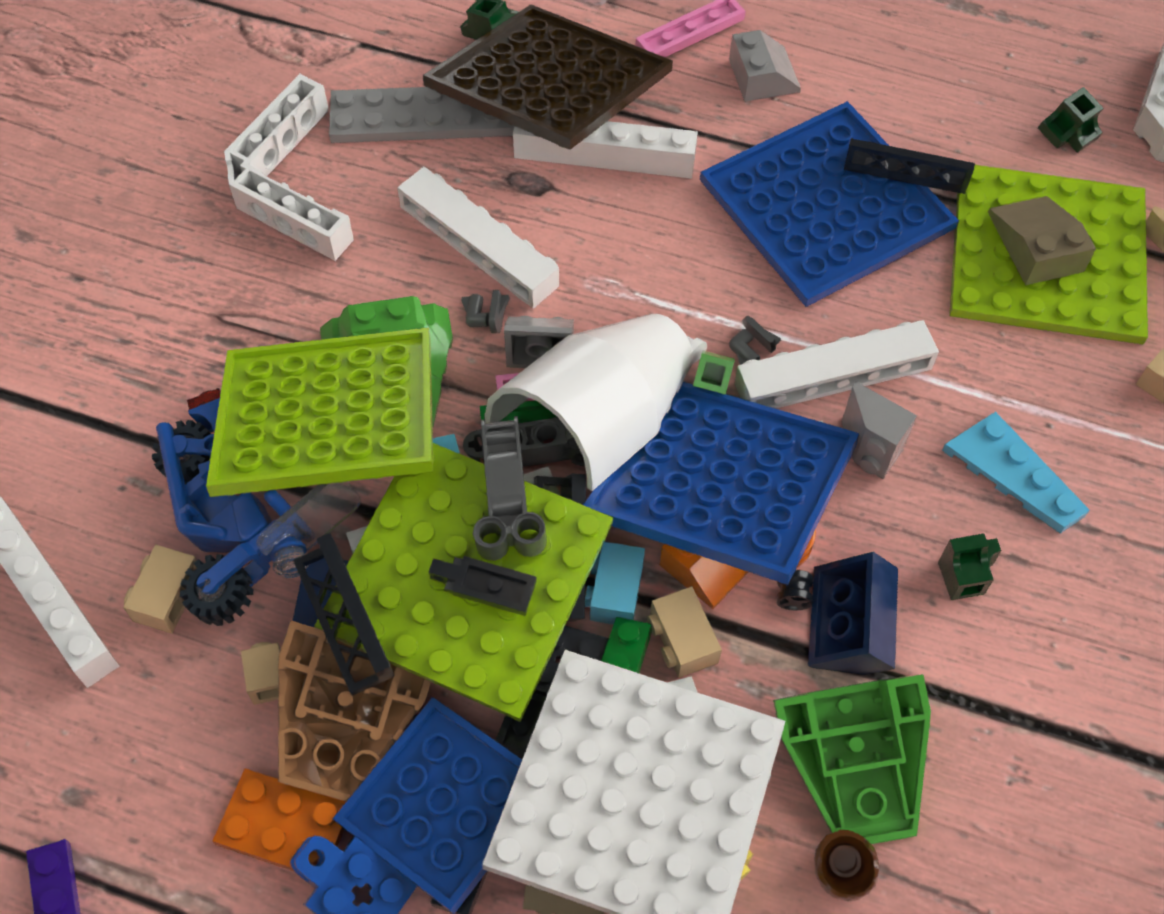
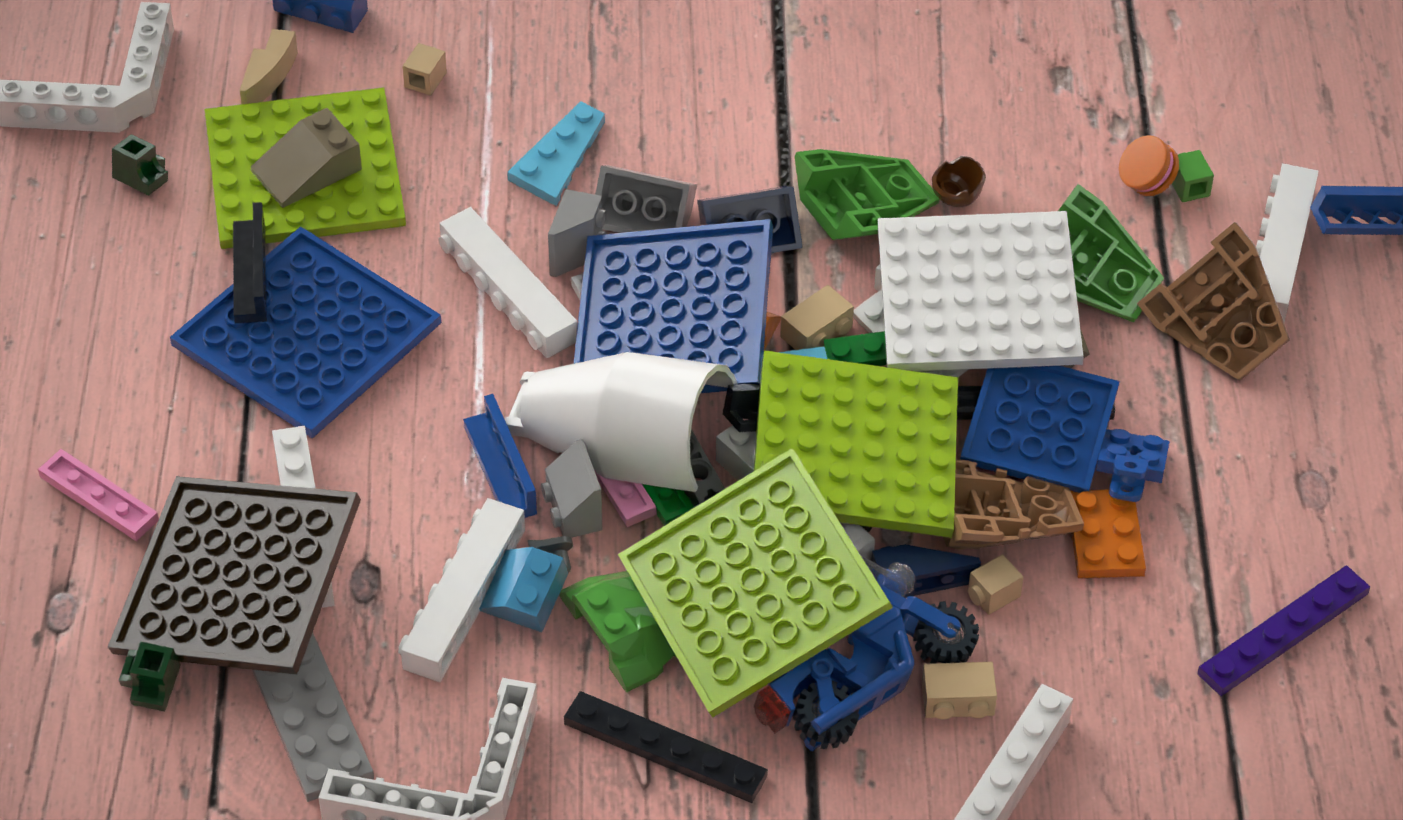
camera: 110 degrees left, 10 degrees down
black fence [293,533,395,696] -> none
black hinge [428,556,537,616] -> none
dark grey piece [473,416,547,561] -> none
bright green brick [693,351,735,395] -> none
light grey slope [729,30,801,102] -> none
dark grey piece [729,316,781,365] -> none
dark green brick [938,533,1002,600] -> none
none -> blue fence [463,394,537,518]
none -> dark azure slope [479,547,568,632]
none -> black plate [564,691,768,803]
none -> light grey slope [595,165,697,233]

